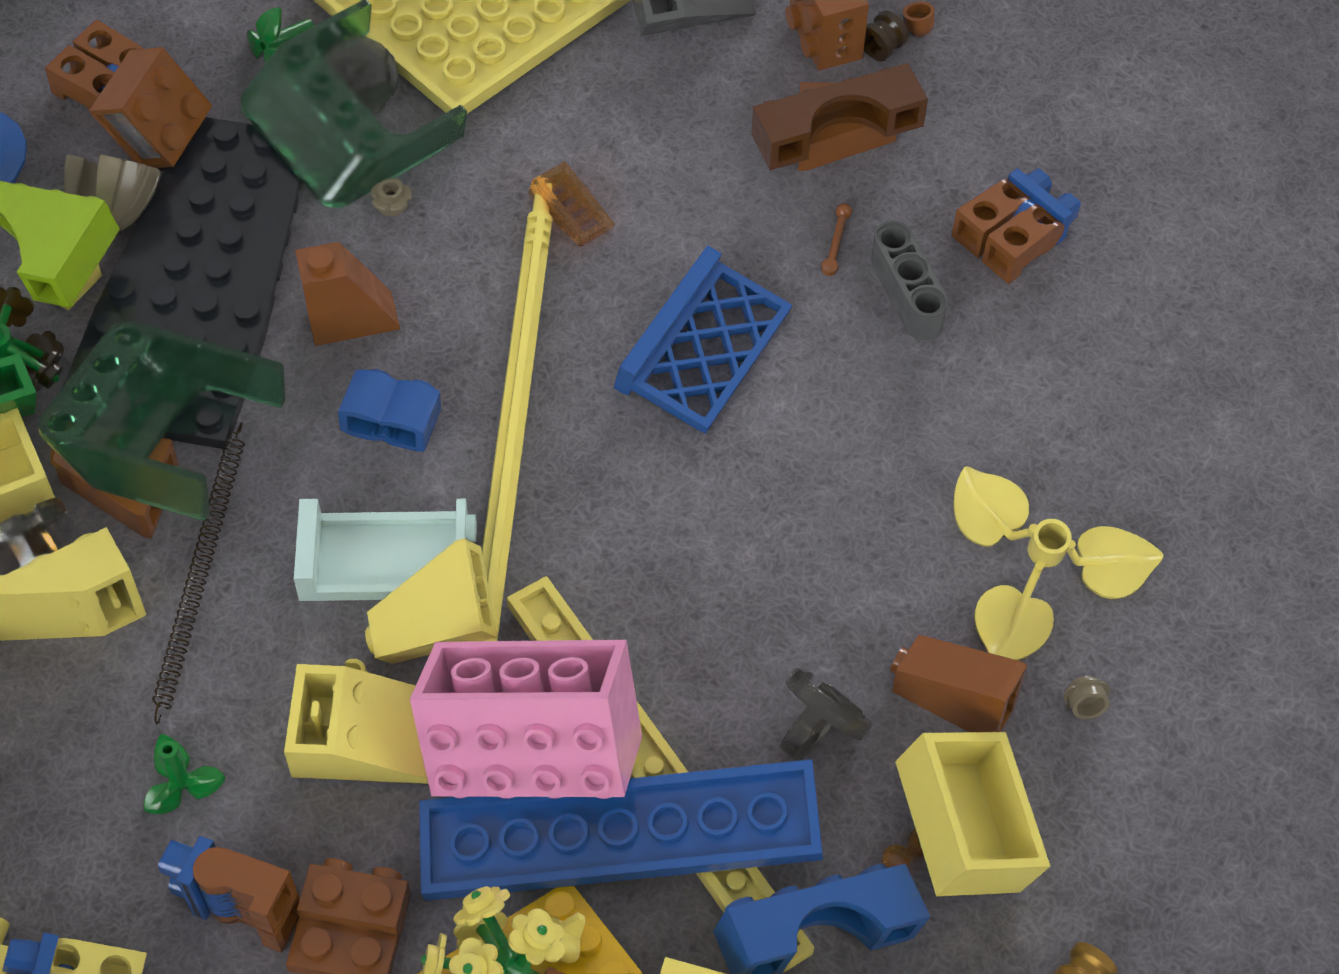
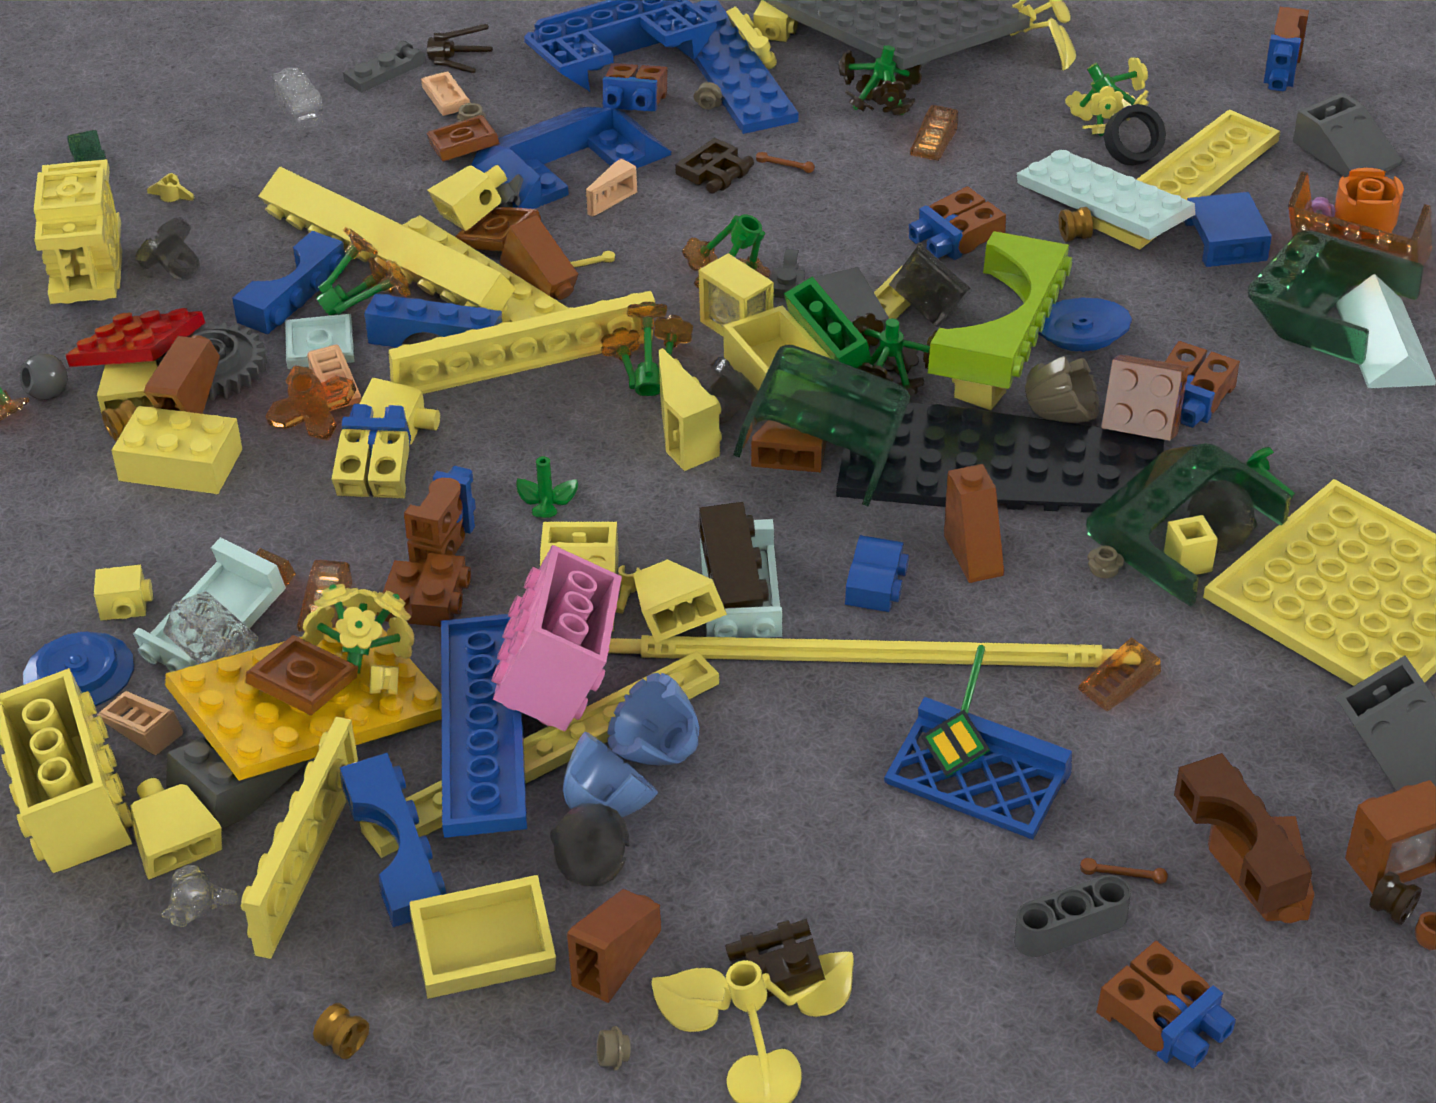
camera: 90 degrees right, 15 degrees down
dark brown piece [152,422,245,725] -> none
none -> medium blue hair [563,731,658,823]
none -> medium blue hair [607,673,699,766]
none -> dark brown brick [698,502,769,609]
none -> dark brown plate [725,919,826,998]
none -> piece [921,645,990,777]
none -> light yellow brick [1163,515,1218,579]

